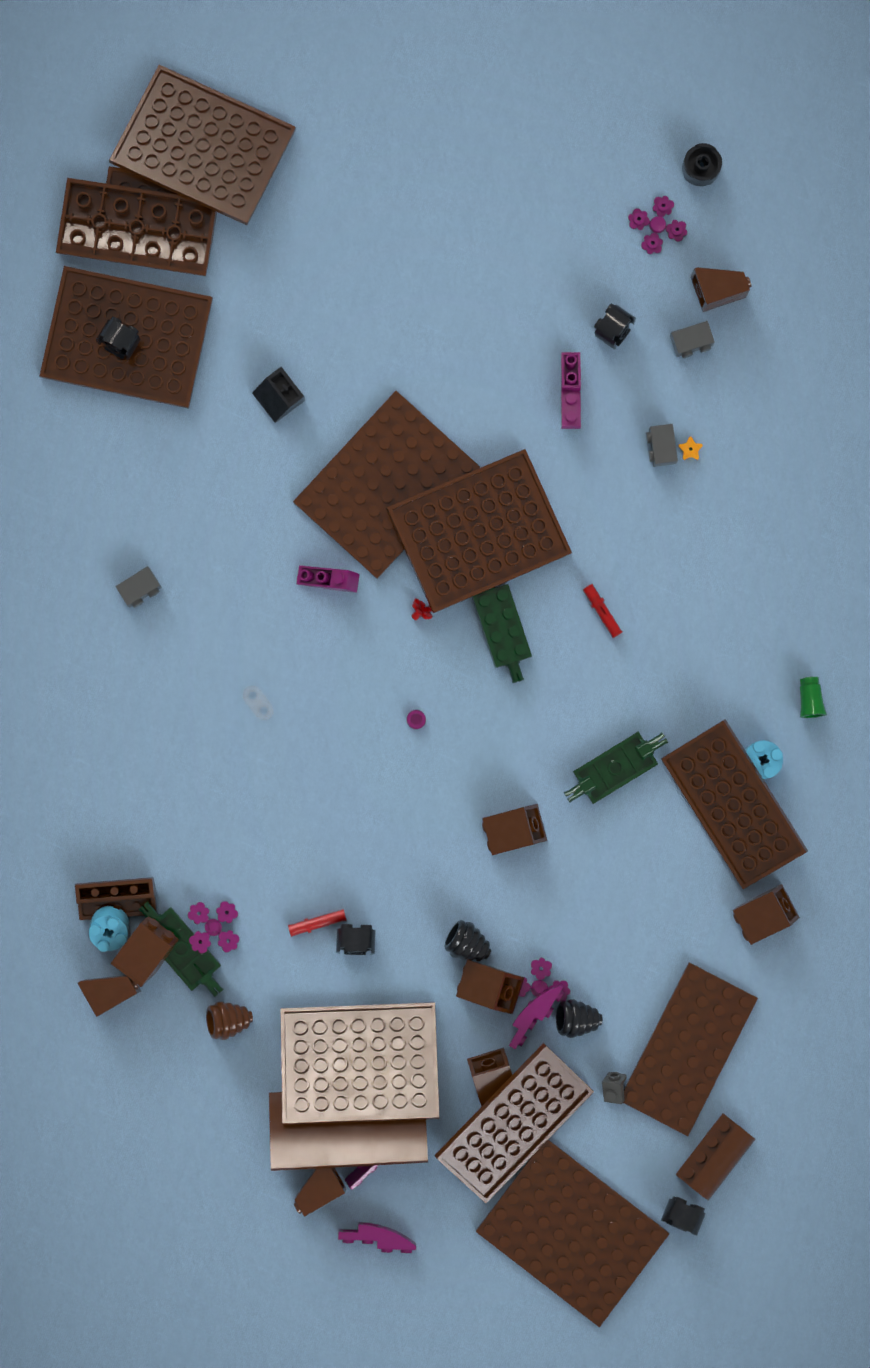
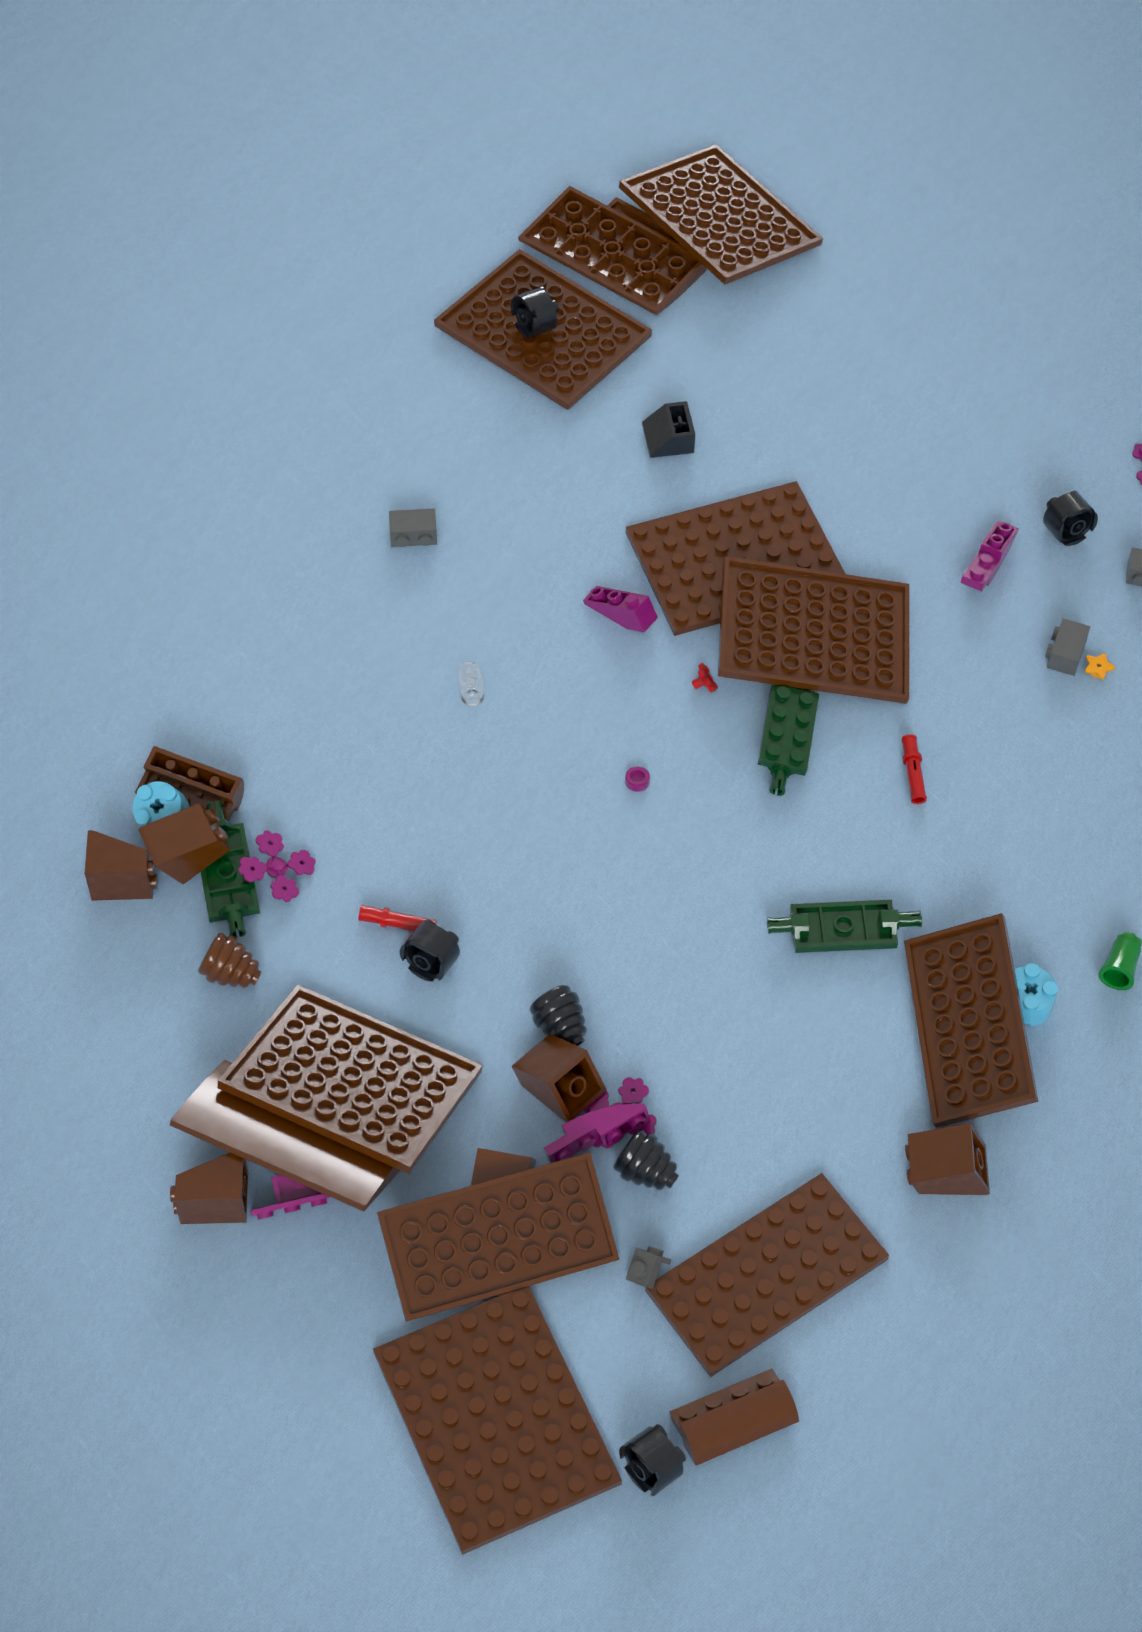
camera: 30 degrees right, 30 degrees down
magenta slope [338,1222,416,1253] -> none
reddish brown slope [482,804,547,855] -> none

